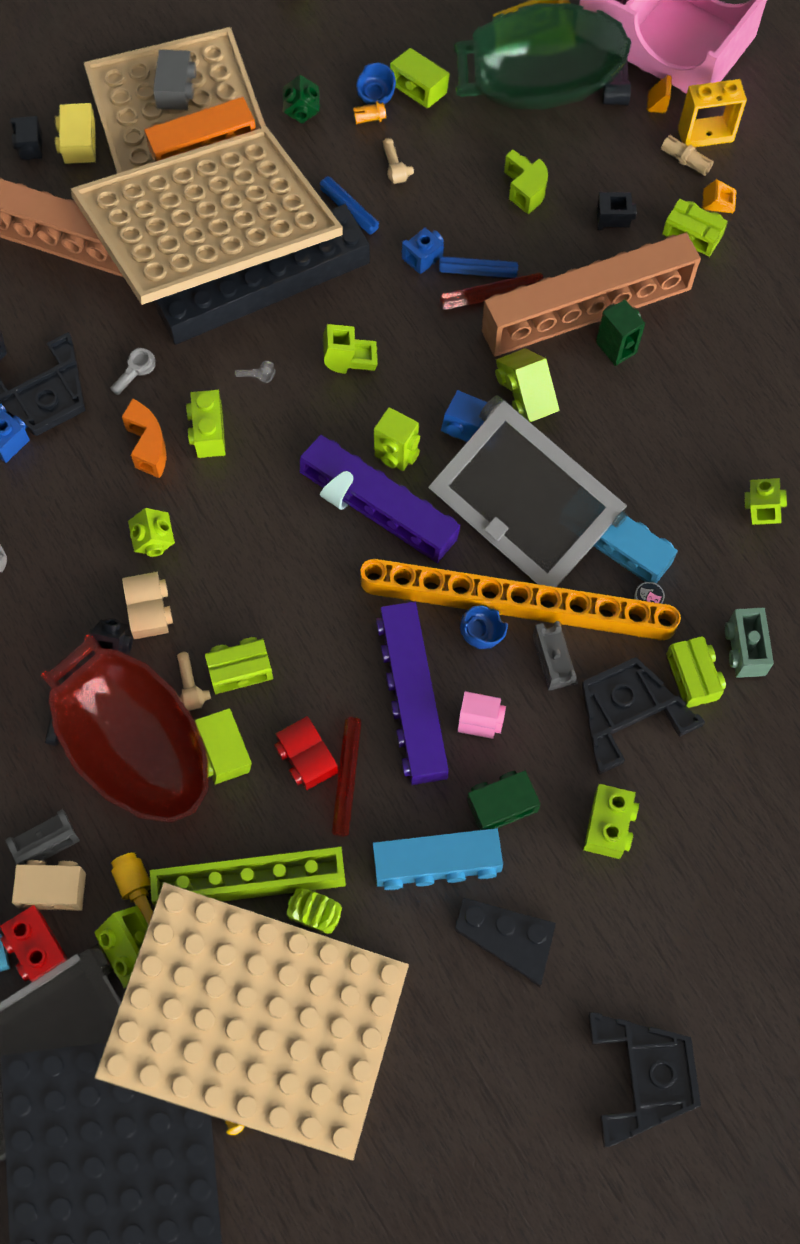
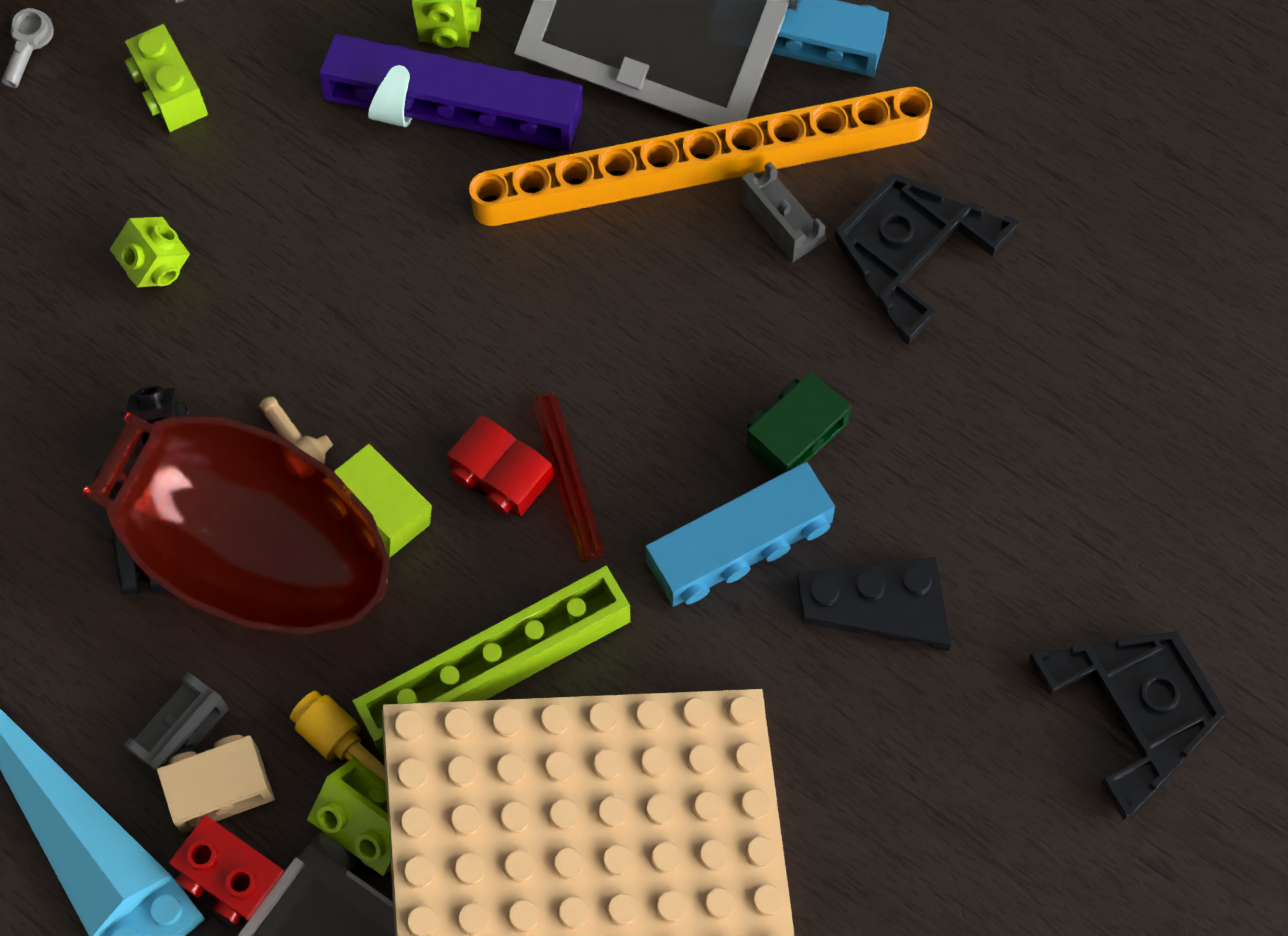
camera: 20 degrees left, 0 degrees up
orange brick [122,399,166,478] -> none
tan brick [122,572,173,639] -> none
lime brick [205,637,273,694] -> none
lime gear [286,888,342,934] -> none
dark purple brick [376,601,449,785] -> none
bright pink brick [458,691,506,739] -> none
blue hair [460,605,508,649] -> none
lime brick [583,784,639,859] -> none
tile [634,582,665,604] -> none
lime brick [666,636,726,708] -> none
sand green brick [725,608,774,678] -> none

